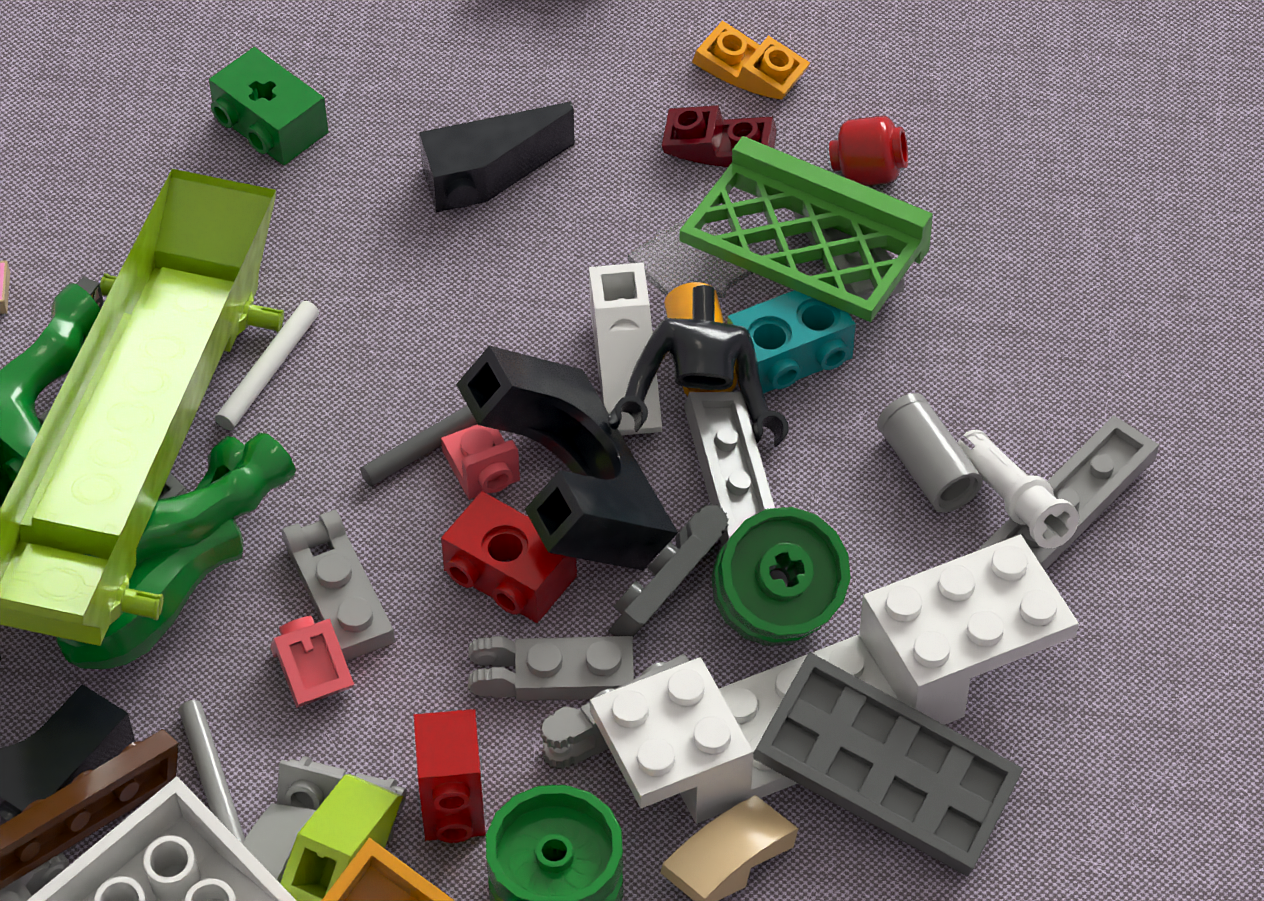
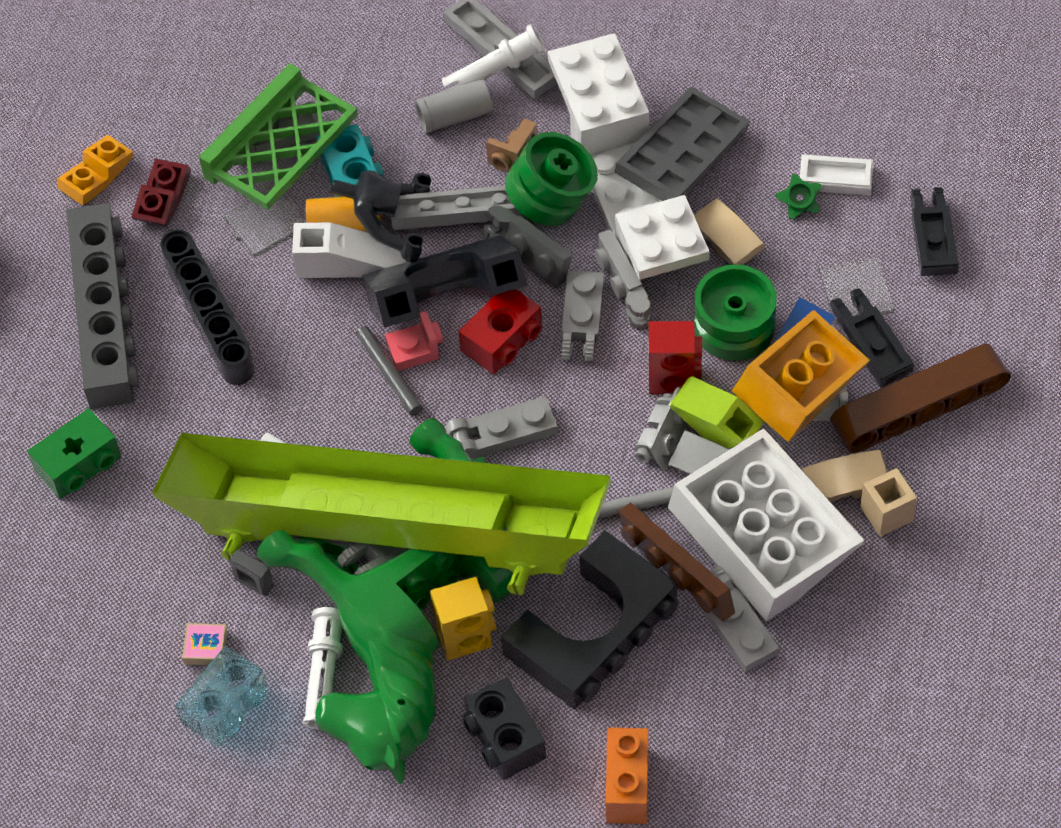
camera: 80 degrees left, 5 degrees up
coral bracket [270,615,354,708] -> none
black slope [419,101,575,212] -> none
red head [829,116,908,186] -> none
none -> dark grey brick [66,203,139,409]
none -> black beam [160,229,254,385]
none -> medium nougat bracket [486,118,538,172]

